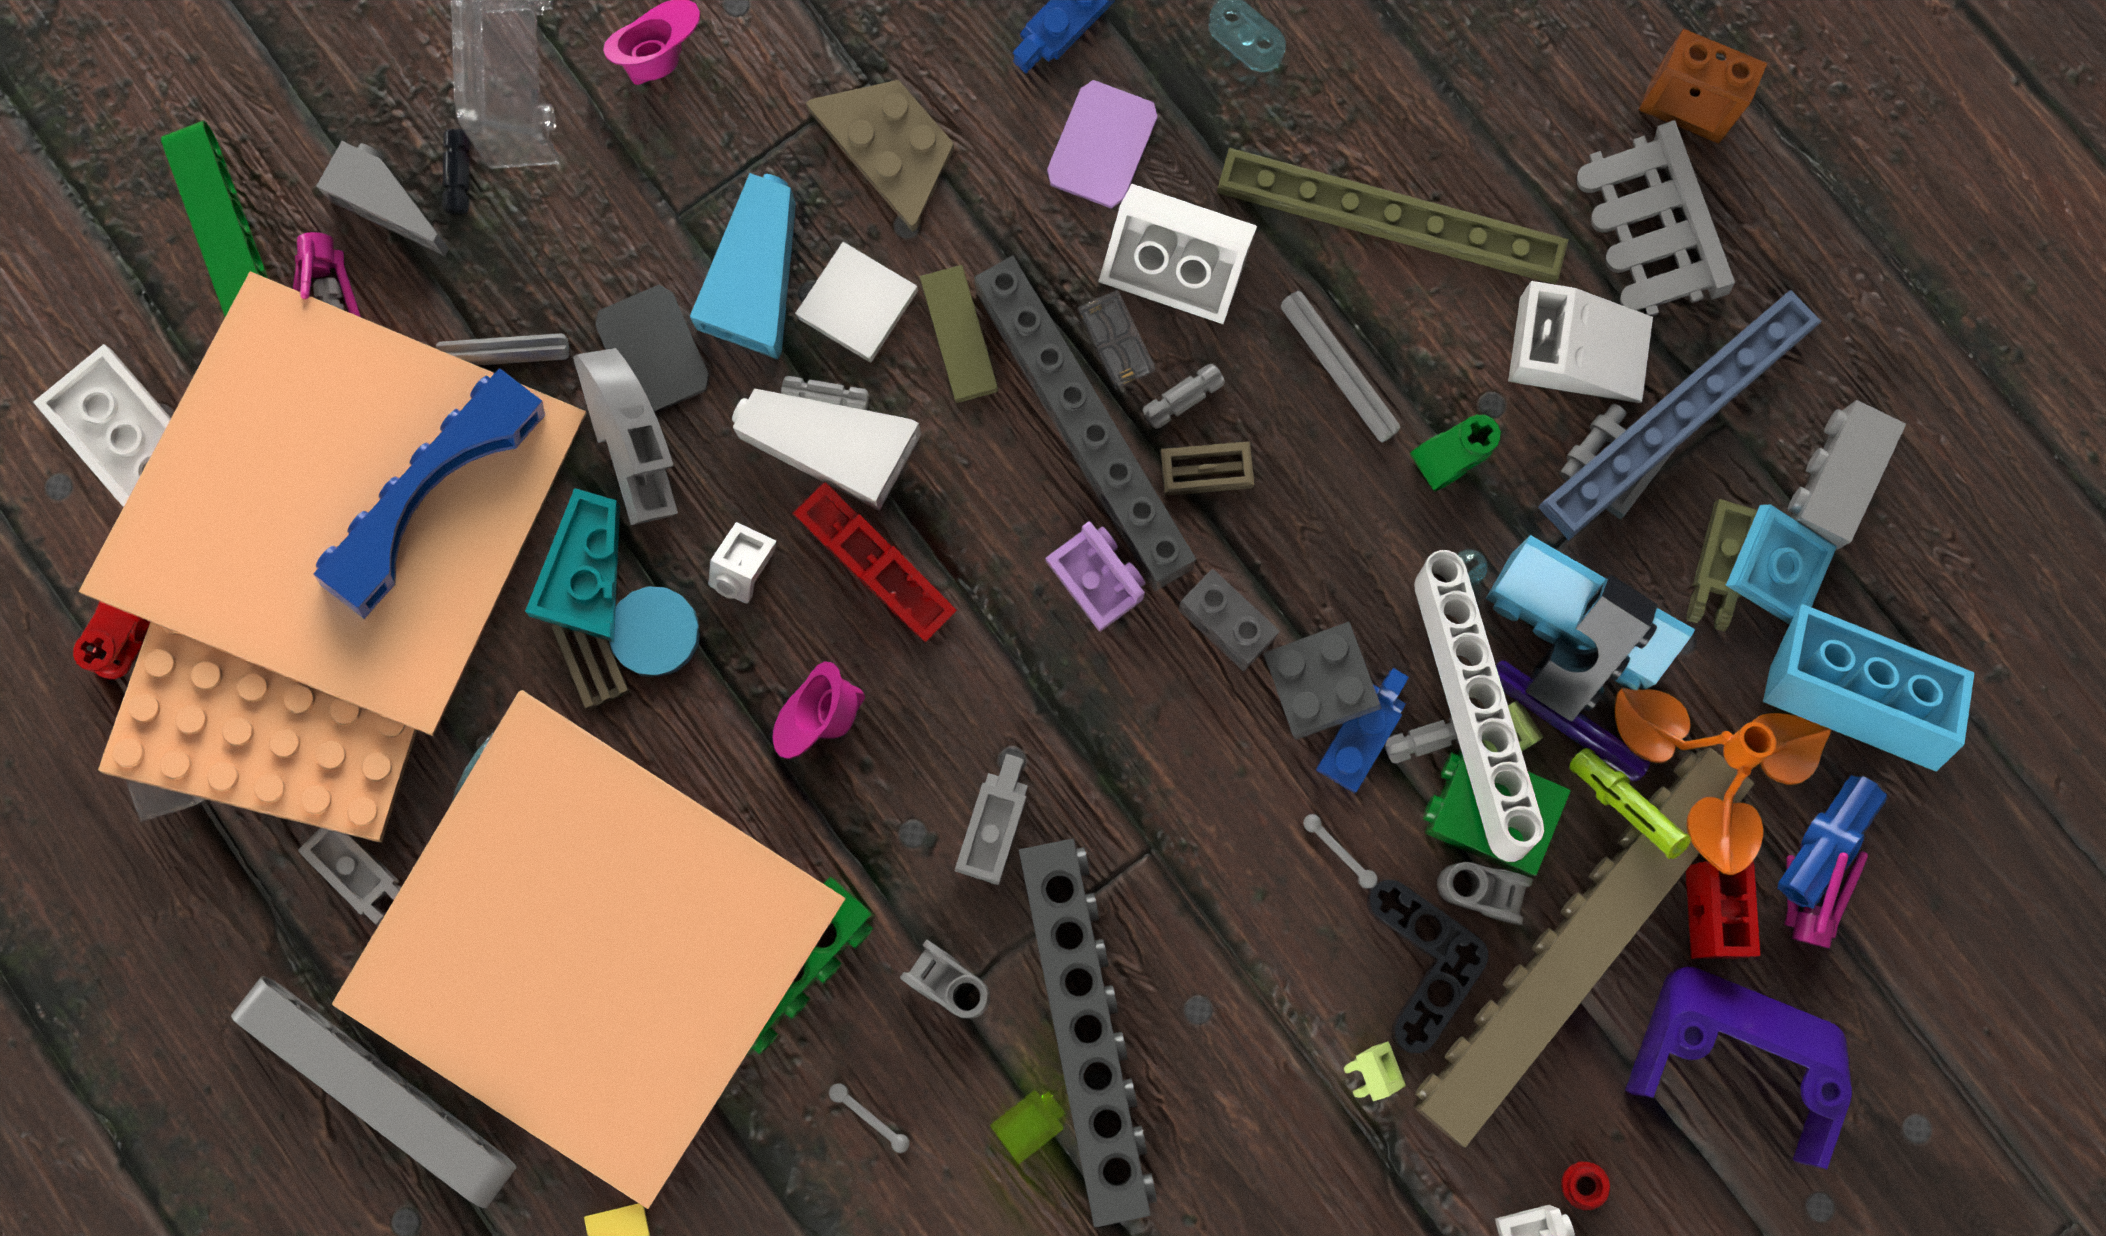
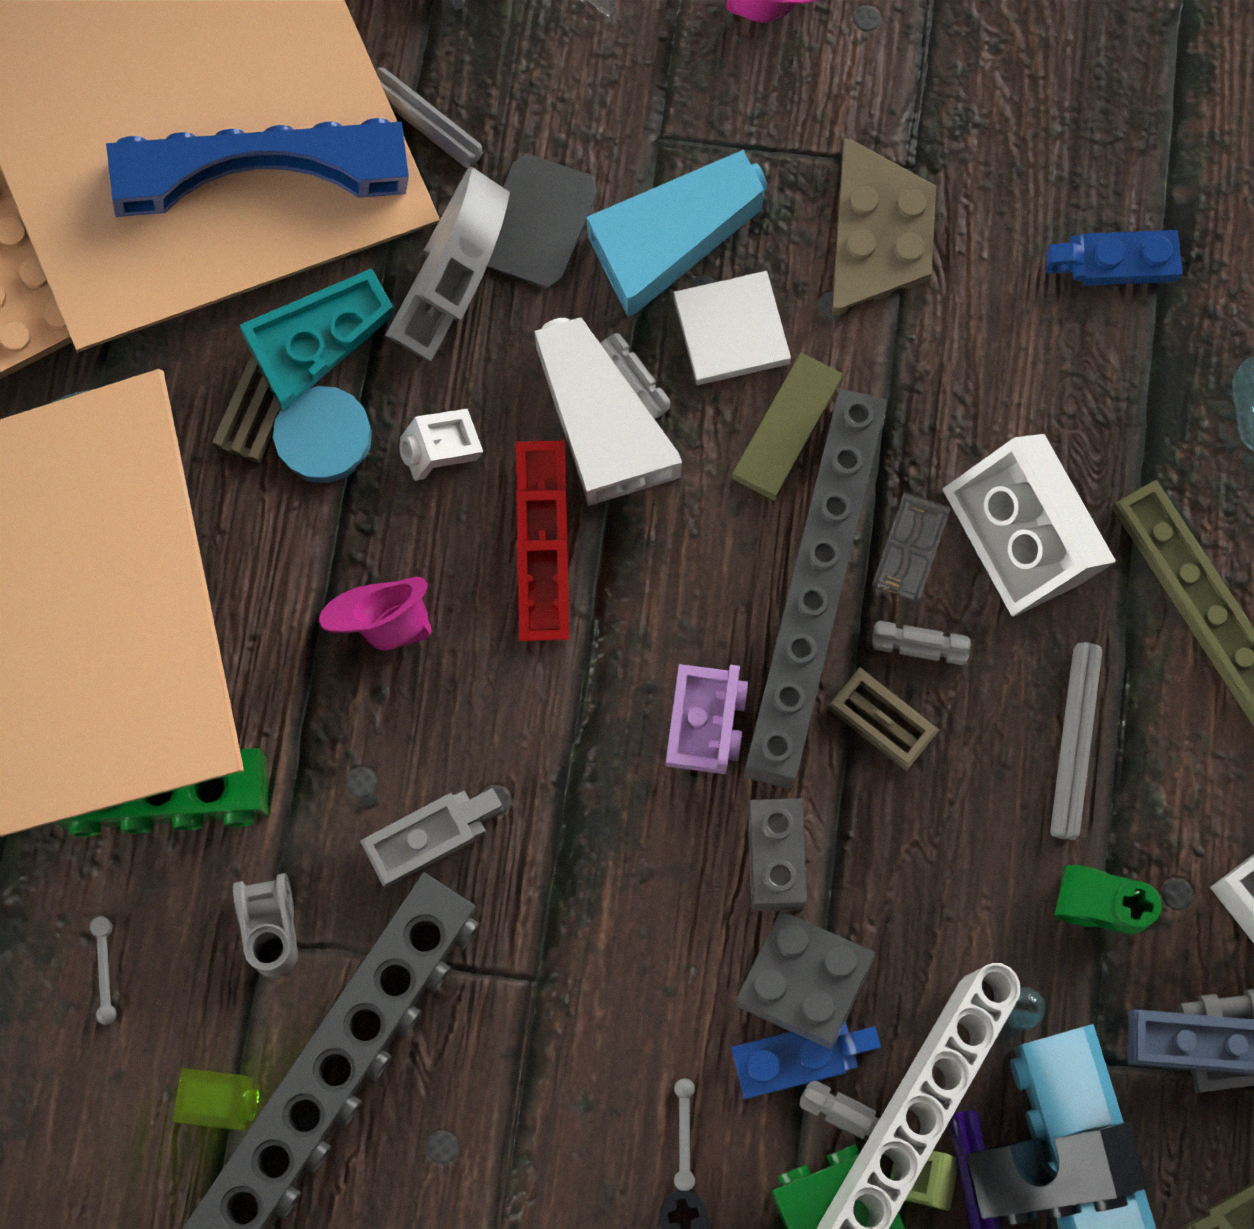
camera: 45 degrees right, 5 degrees down
lavender piece [1047,80,1157,209] -> none

